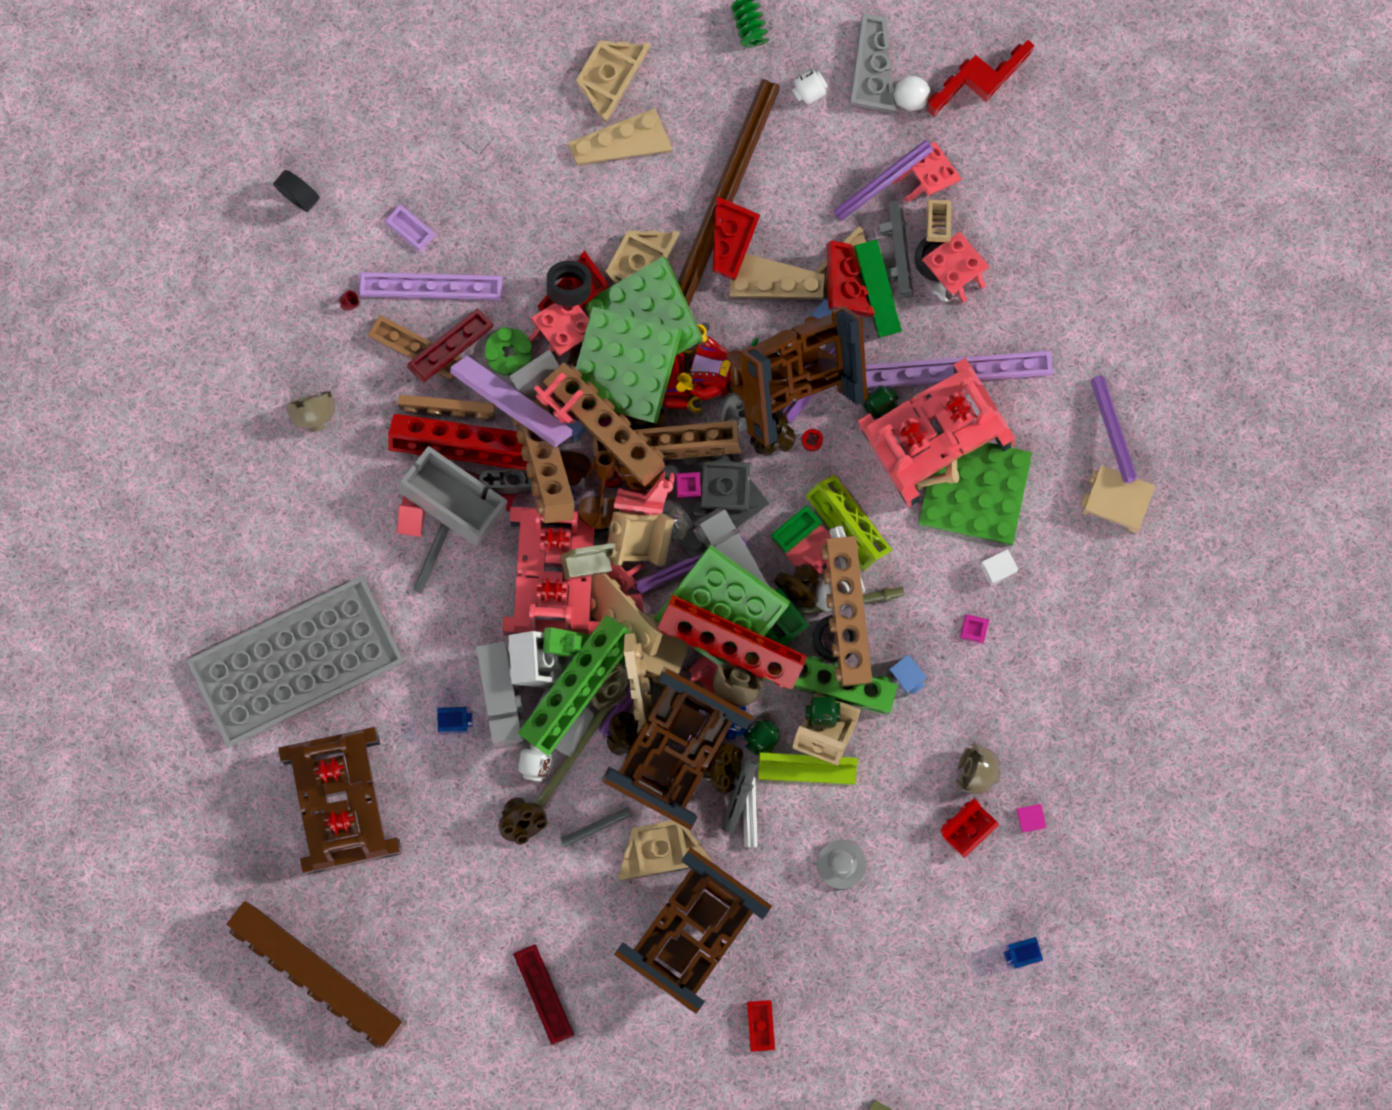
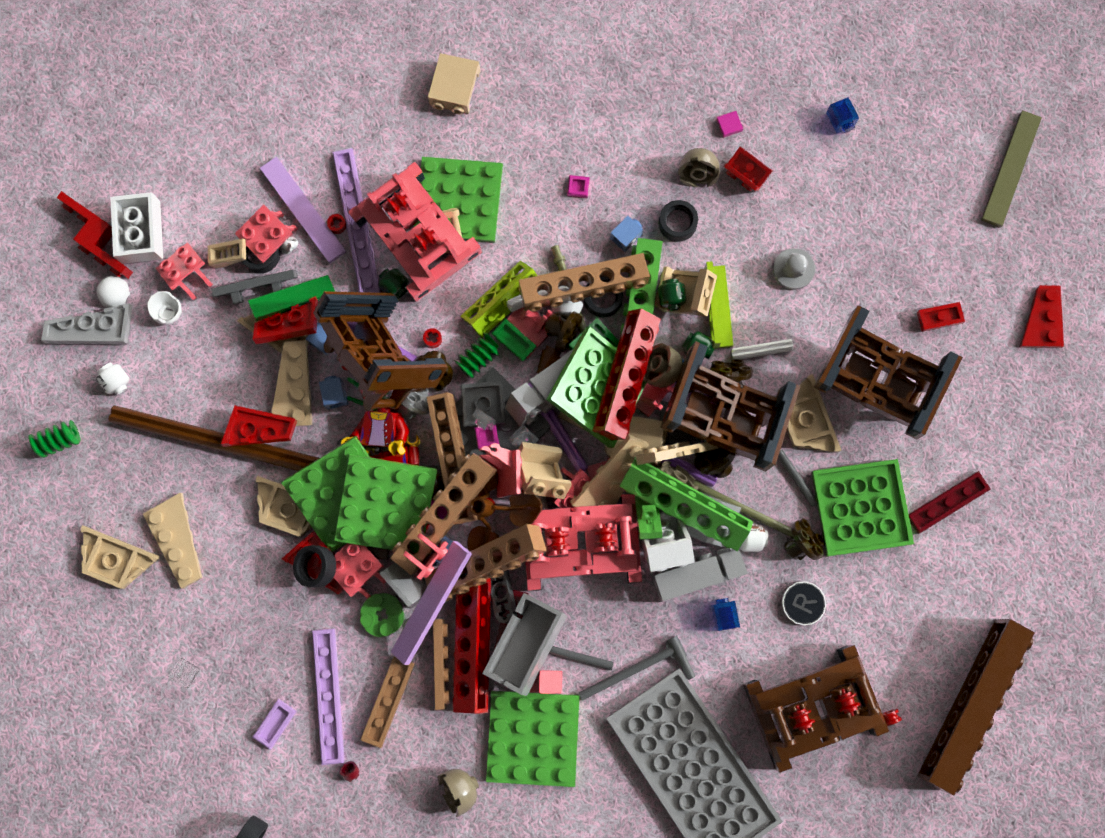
camera: 90 degrees left, 0 degrees up
dark red tile [407,308,494,383] -> none
panel [560,543,616,579] -> none
dark grey pin [720,759,759,833] -> none
medium lavender axle [834,140,934,220] -> none
white panel [980,549,1018,587] -> none
medium lavender axle [1091,375,1137,484] -> none
none -> white brick [110,192,163,264]
none -> white hair [147,291,182,325]
none -> lavender tile [260,157,346,264]
none -> medium blue brick [319,376,348,410]
none -> red bush [327,214,346,234]
none -> green piece [454,332,499,379]
none -> clear plate [472,408,496,431]
none -> bright green plate [486,690,580,787]
none -> reddish brown cone [536,345,562,374]
none -> dark grey bar [579,635,696,701]
none -> black tyre [658,200,699,242]
none -> black tile [781,581,826,626]
none -> bright green plate [811,459,914,557]
none -> red bush [882,709,902,726]

